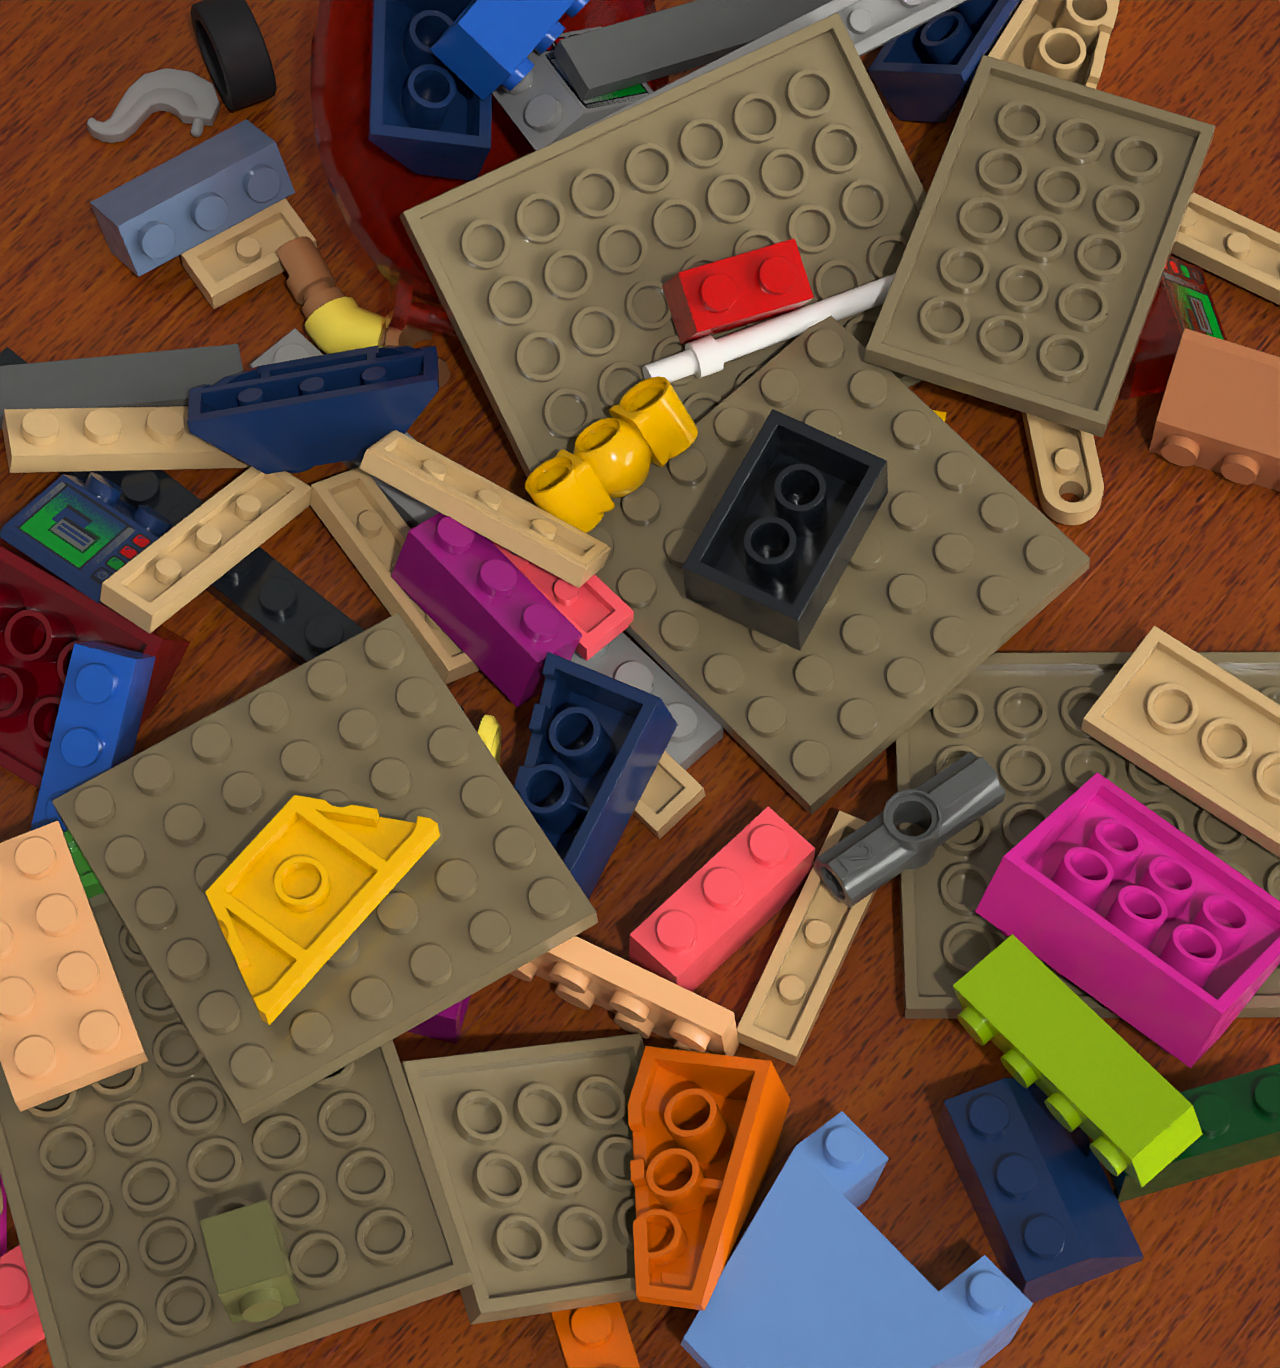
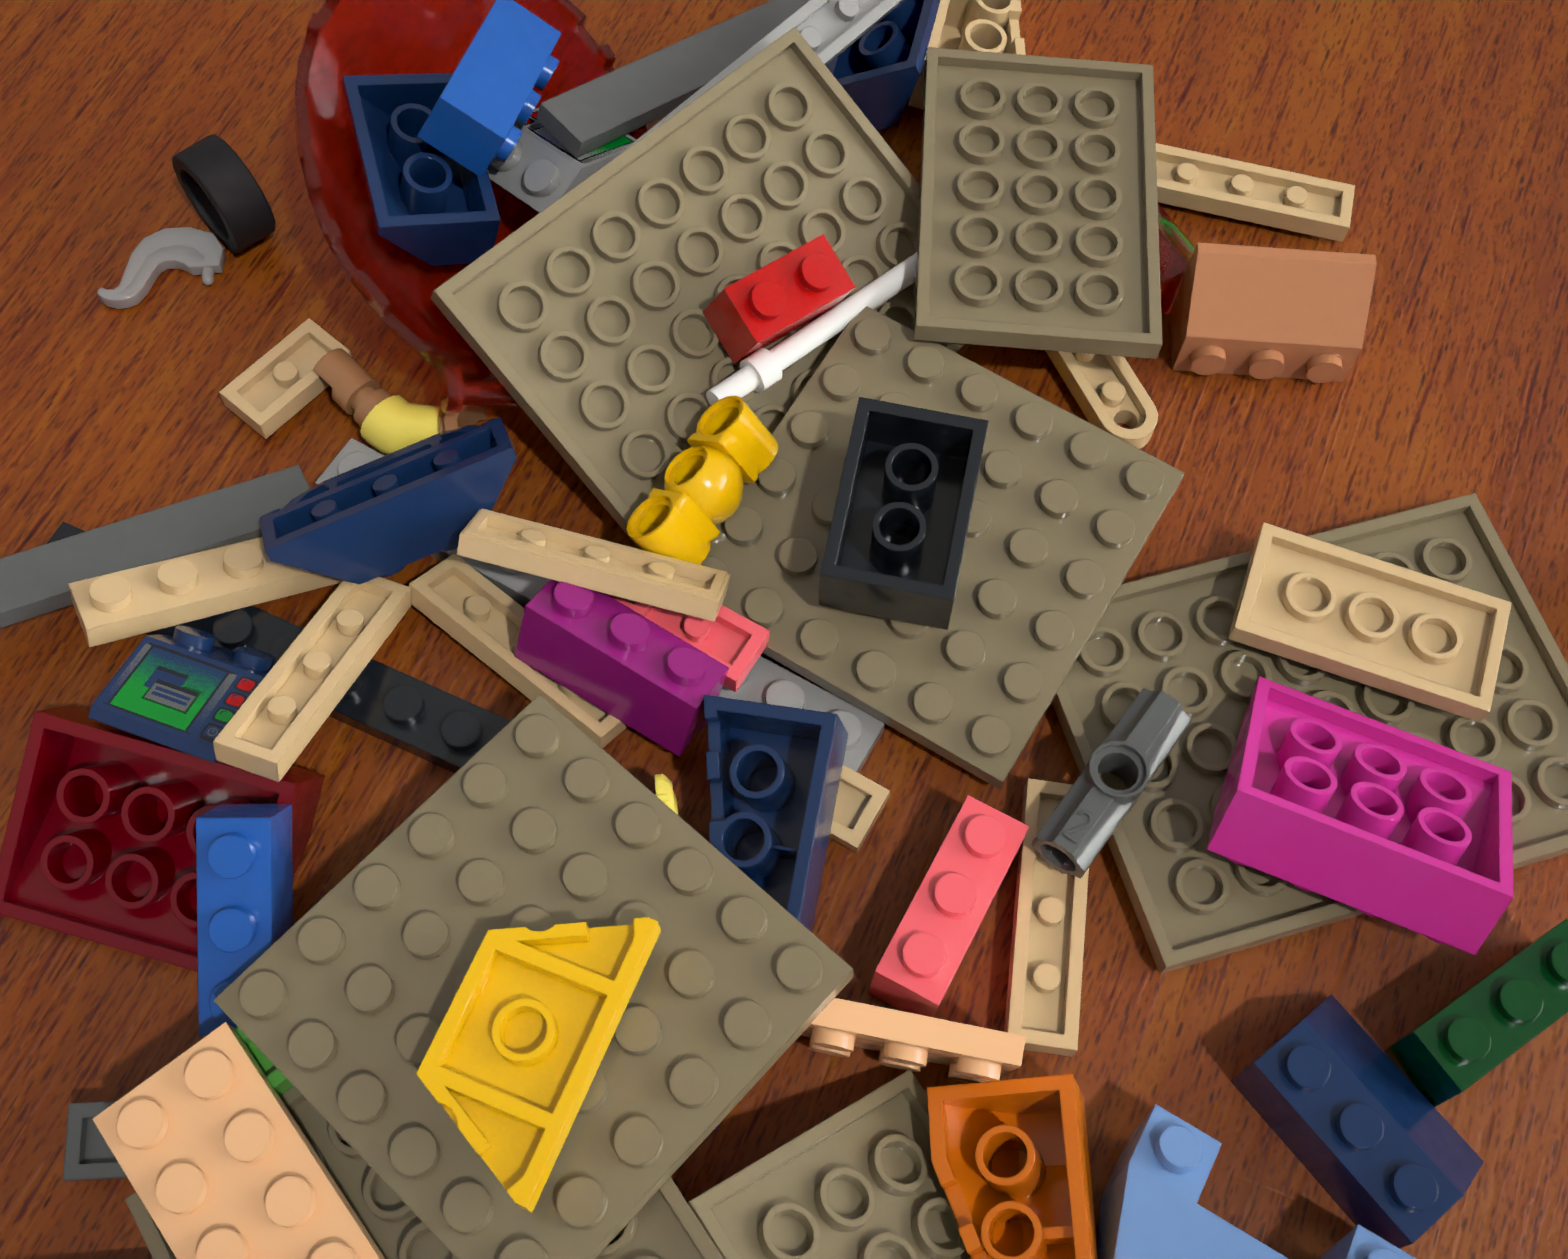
camera: 20 degrees left, 0 degrees up
sand blue brick [90,119,295,277] -> none
lime brick [953,934,1203,1187] -> none

